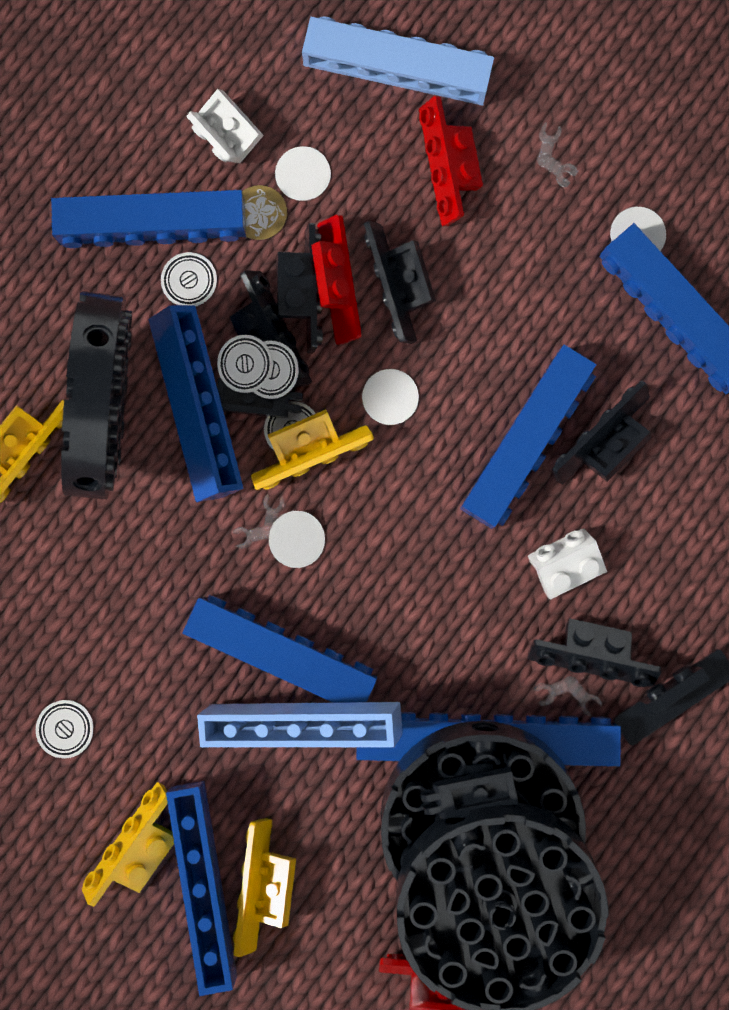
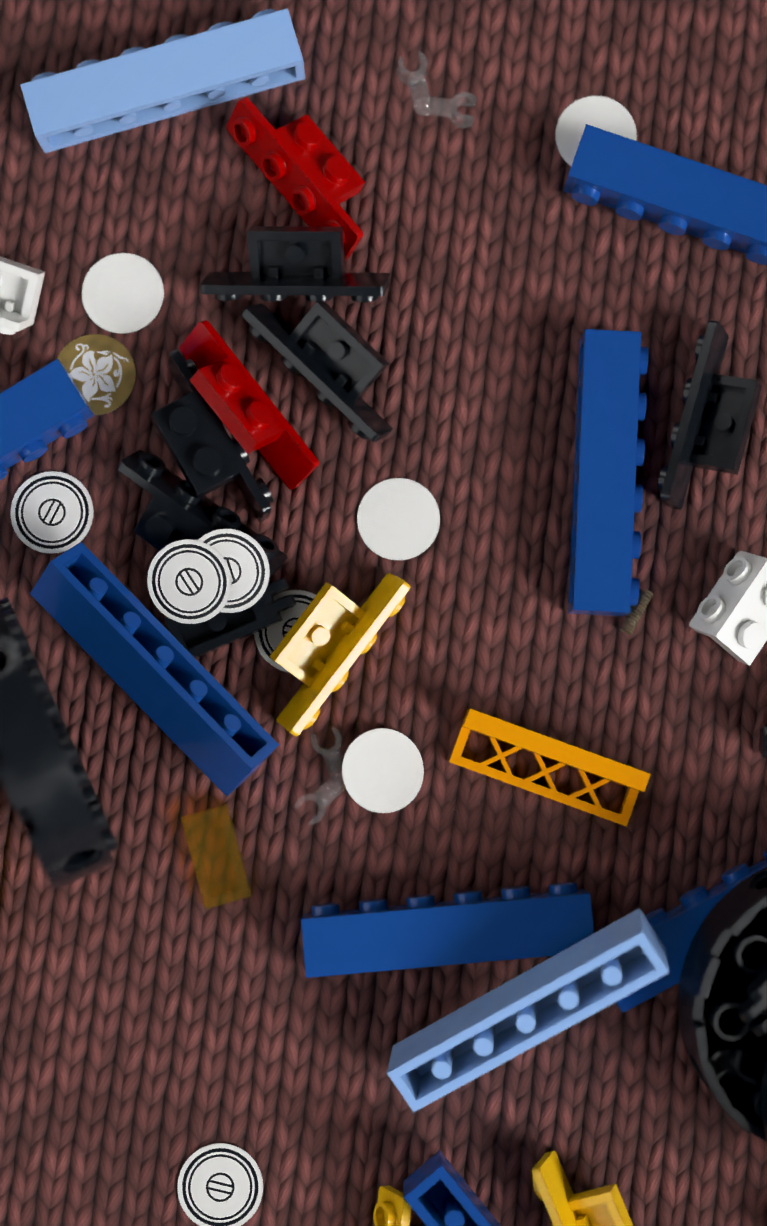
camera: 30 degrees left, 0 degrees up
none -> clear yellow tile [181,804,252,909]
none -> black bracket [200,226,391,302]
none -> light orange fence [449,708,651,827]
none -> dark tan leg [620,590,653,634]

